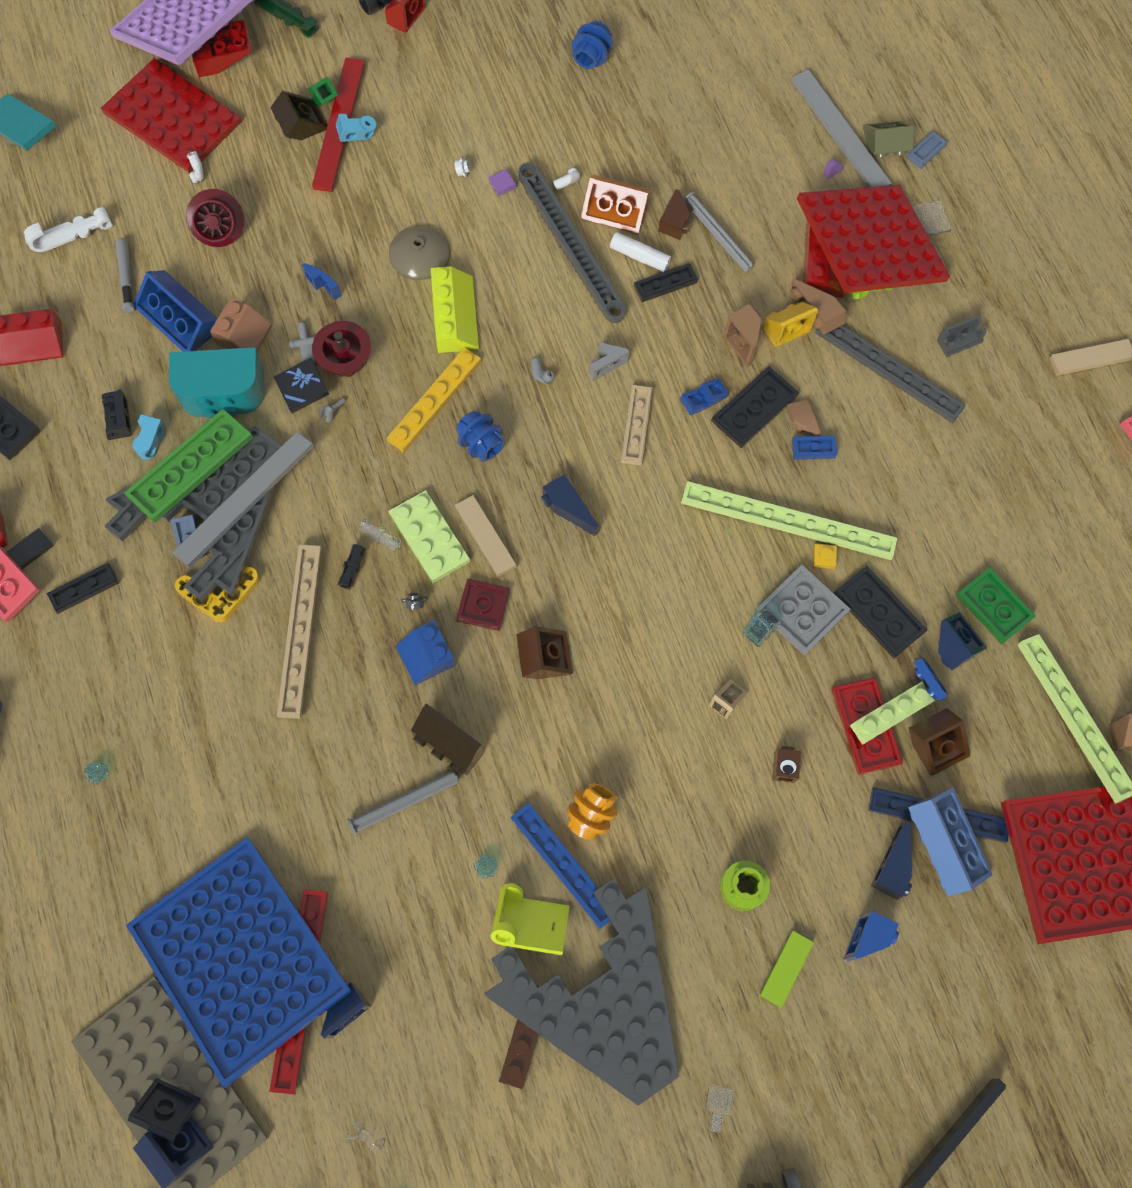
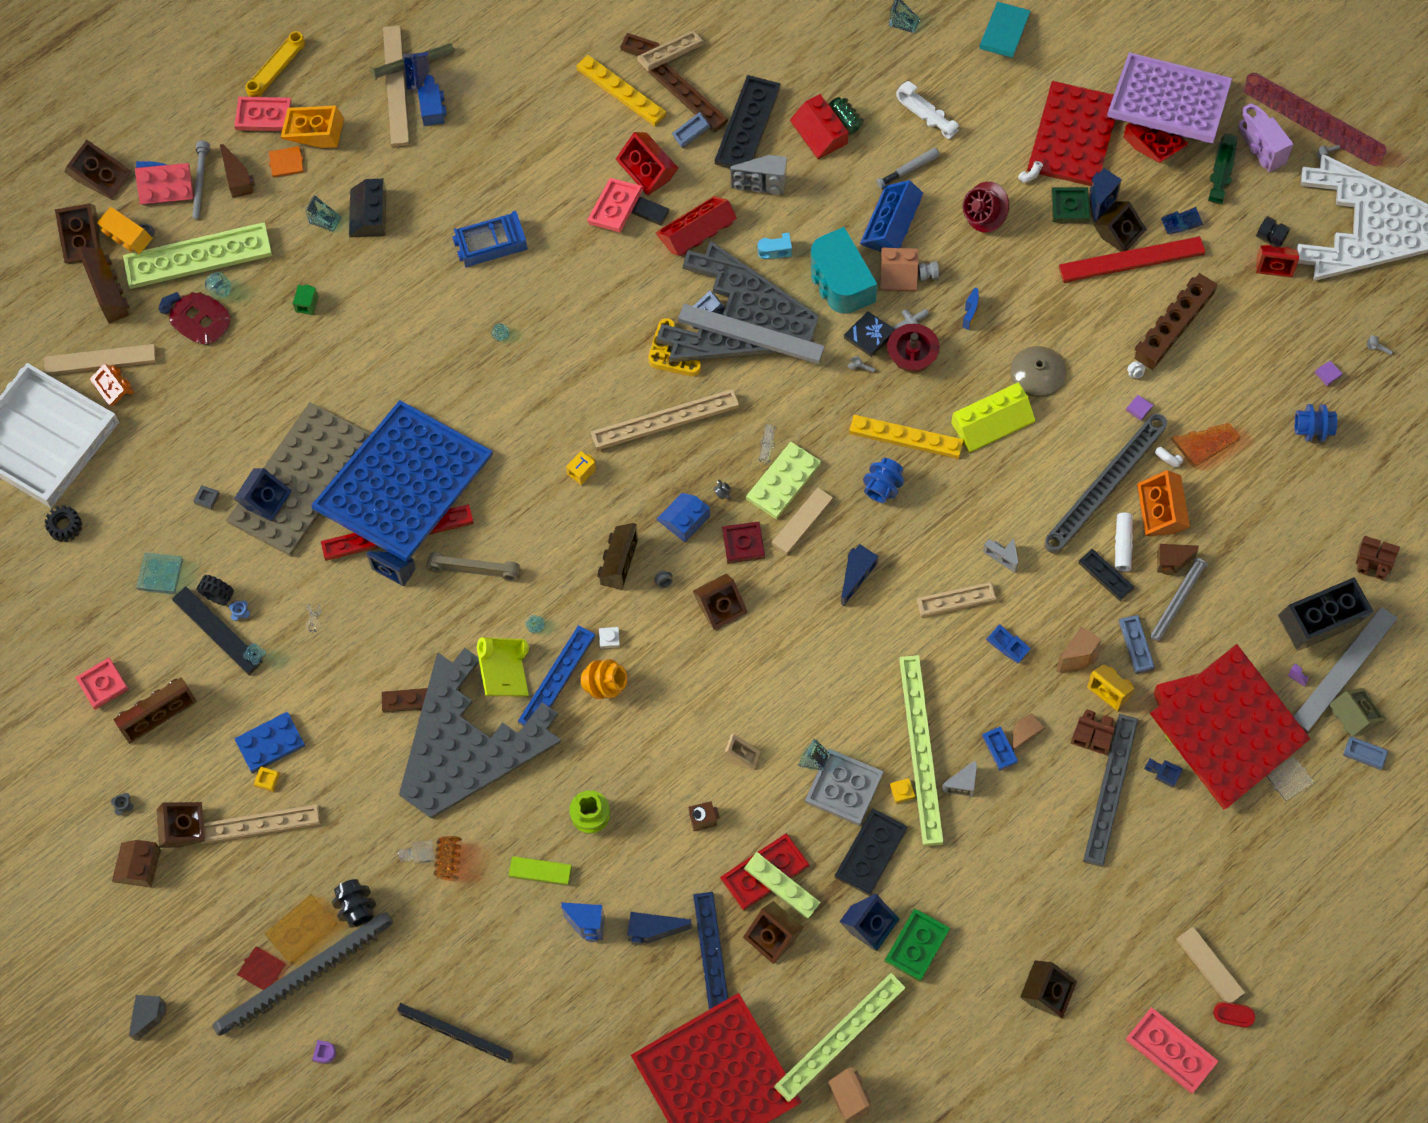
camera: 75 degrees right, 5 degrees down
black tile [47,563,119,614] -> none
black hinge [101,389,132,440] -> none
bright green plate [124,409,253,523] -> none
black tile [128,1078,201,1142] -> none
green brick [307,77,338,107] -> none
medium azure leg [336,114,376,142] -> none
black pin [337,544,366,590] -> none
light grey axle [347,771,459,836] -> none
light grey arm [530,358,554,384] -> none
black tile [711,366,799,449] -> none
medium nougat slope [790,279,846,335] -> none
medium blue slope [908,787,993,896] -> none
blue plate [913,658,950,701] -> none
dark grey hinge [937,315,987,357] -> none
none -> dark tan piece [427,552,520,582]
none -> clear orange piece [433,836,462,881]
none -> yellow brick [566,451,596,485]
none -> white plate [599,627,620,649]
none -> dark grey plate [654,570,672,588]
none -> red slope [655,196,737,256]
none -> light grey slope [730,155,787,195]
none -> clear green piece [829,97,864,136]
none -> light grey wheel [918,261,939,282]
none -> light grey slope [942,761,977,797]
none -> dark brown slope [1020,960,1077,1019]
none -> dark green plate [1051,187,1090,222]
none -> copper hips [1070,709,1115,756]
none -> dark blue slope [1089,168,1122,223]
none -> sand blue tile [1119,615,1155,674]
none -> reddish brown brick [1134,273,1218,370]
none -> dark blue plate [1144,758,1183,788]
none -> clear blue slope [1161,207,1203,234]
none -> clear orange wing [1171,423,1241,468]
none -> black brick [1278,577,1374,651]
none -> medium lavender tile [1315,360,1342,386]
none -> copper hips [1356,535,1400,580]

